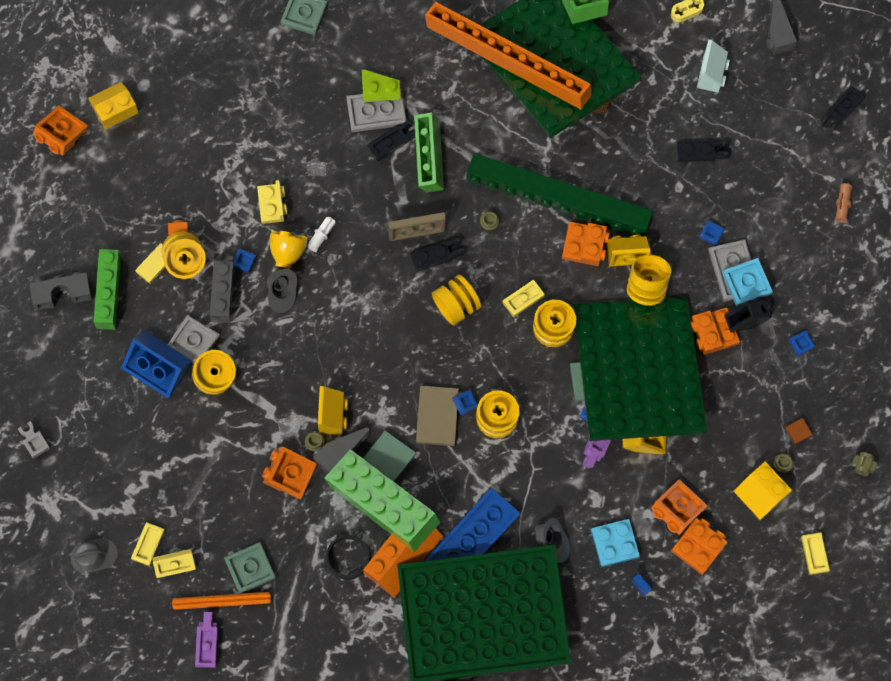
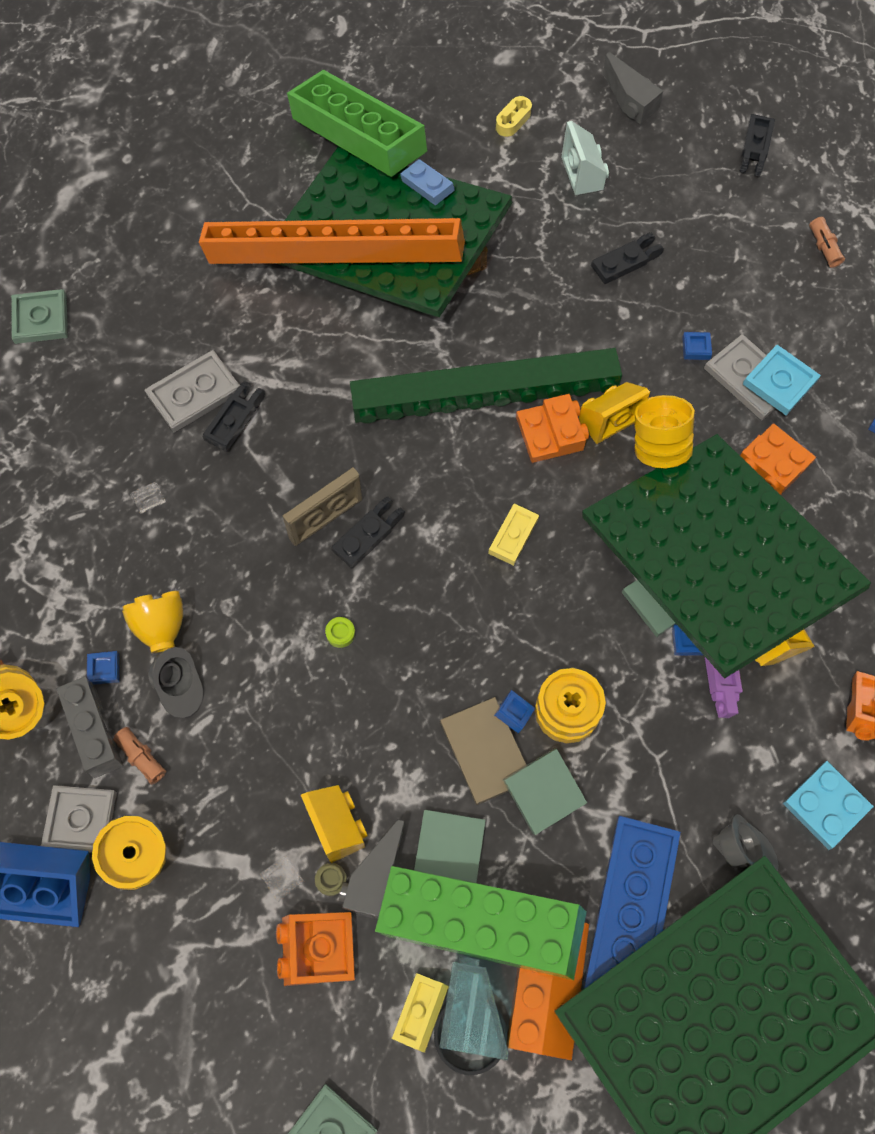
camera: 25 degrees left, 5 degrees down
light yellow bracket [257,180,287,224] -> none
white axle [306,217,336,253] -> none
lime wing [362,70,401,102] -> none
bright green brick [414,112,444,193] -> none
yellow wheel [432,275,481,326] -> none
olive plate [480,212,499,230] -> none
yellow wheel [533,300,576,347] -> none
black torso [724,300,772,333] -> none
none -> nougat pin [113,727,166,785]
none -> lime tile [325,617,355,648]
none -> light yellow plate [392,973,449,1053]
none -> medium blue plate [400,159,454,205]
none -> clear light blue slope [439,957,508,1060]
none -> sand green tile [503,749,587,835]

